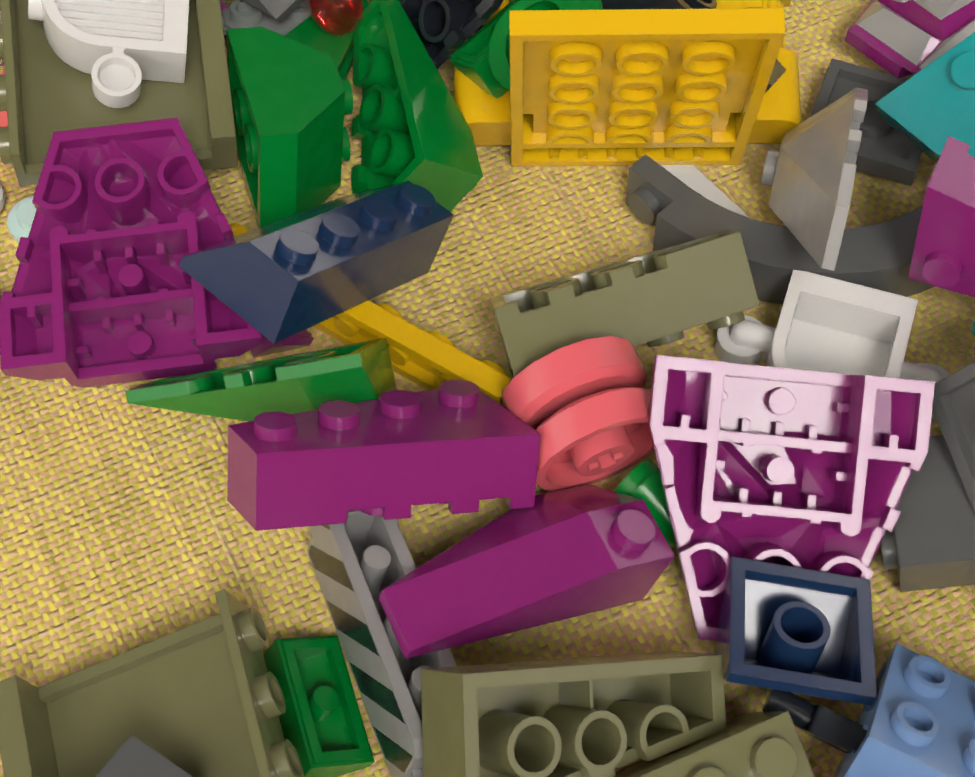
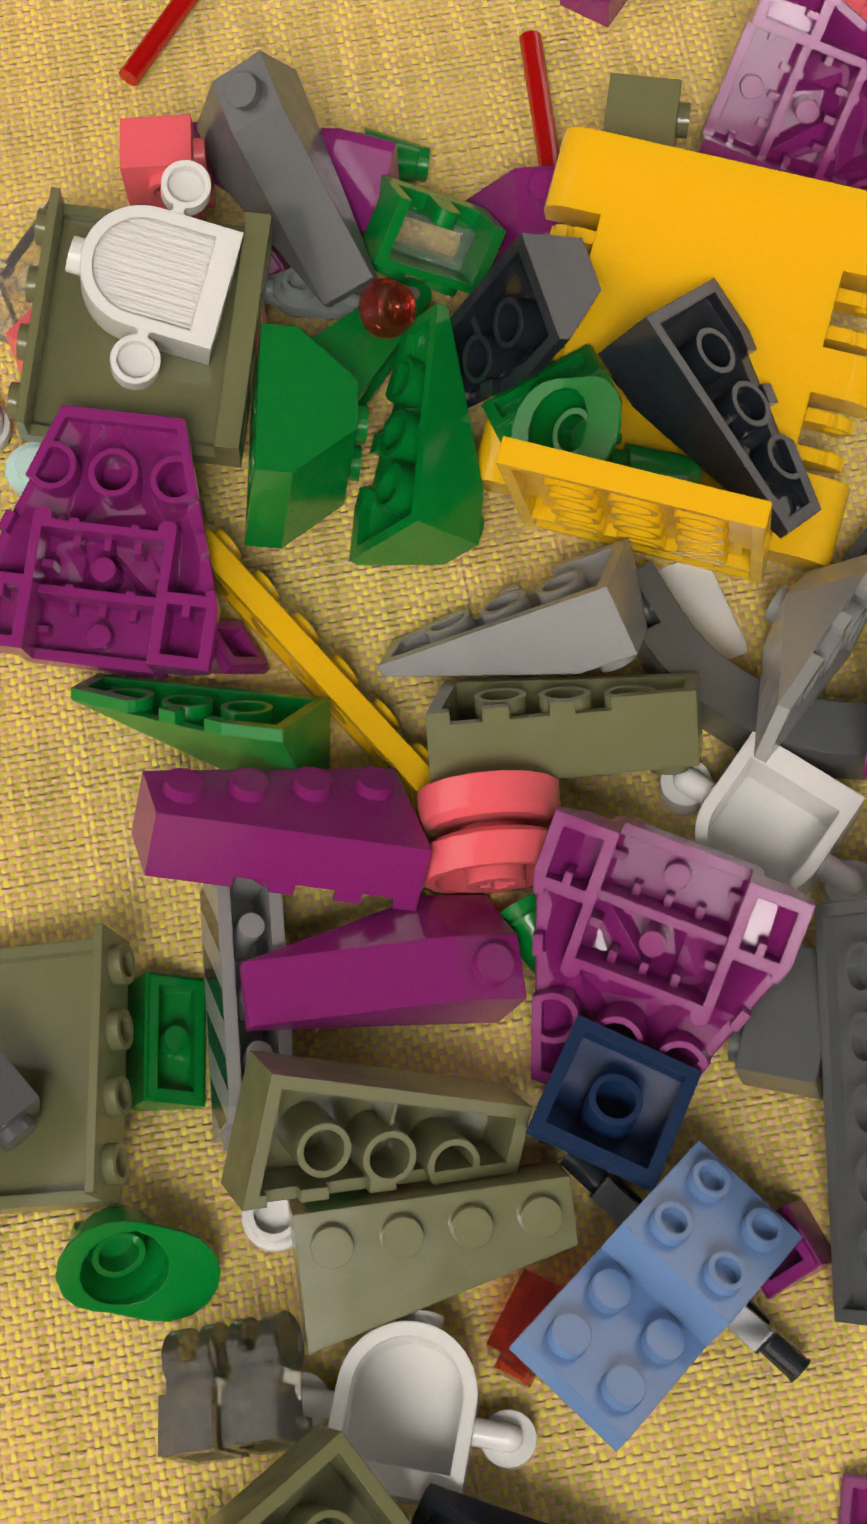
camera: 20 degrees right, 10 degrees up
slope [179,181,454,344] -> none
none -> light grey wedge [378,538,647,677]

